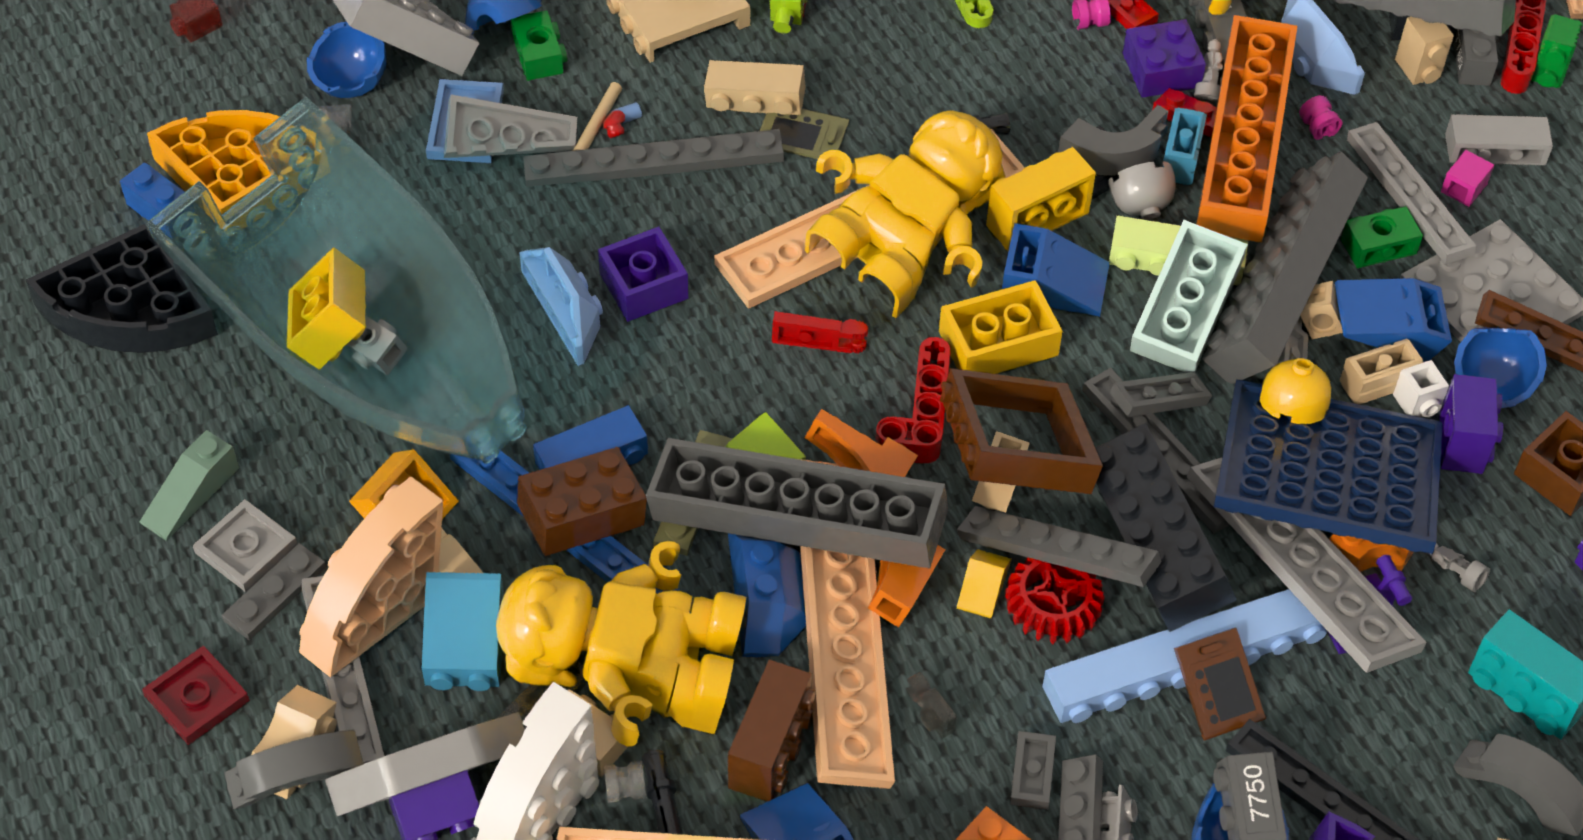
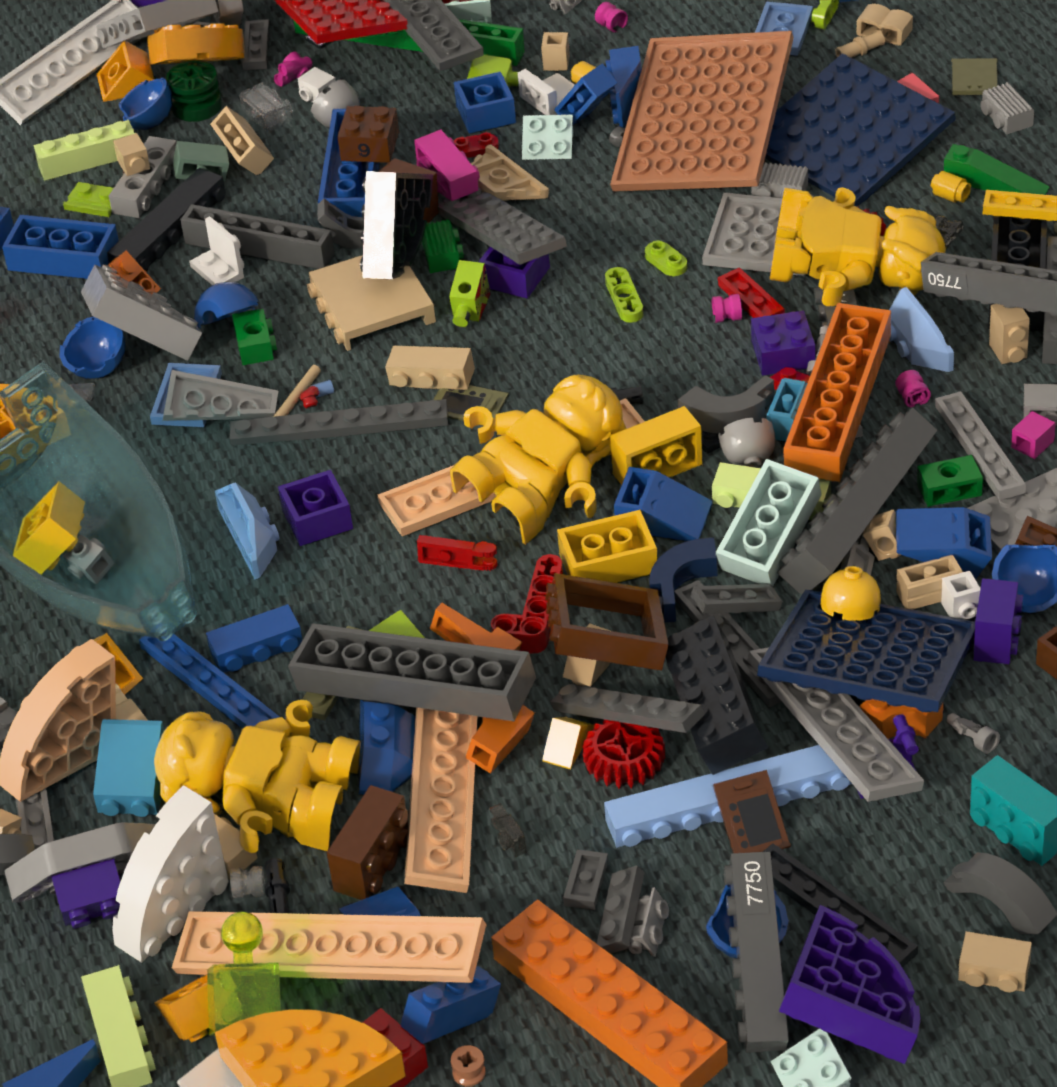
camera: 10 degrees right, 10 degrees down
reddish brown brick [517,447,647,556] -> none
none -> dark blue arch [649,537,718,623]

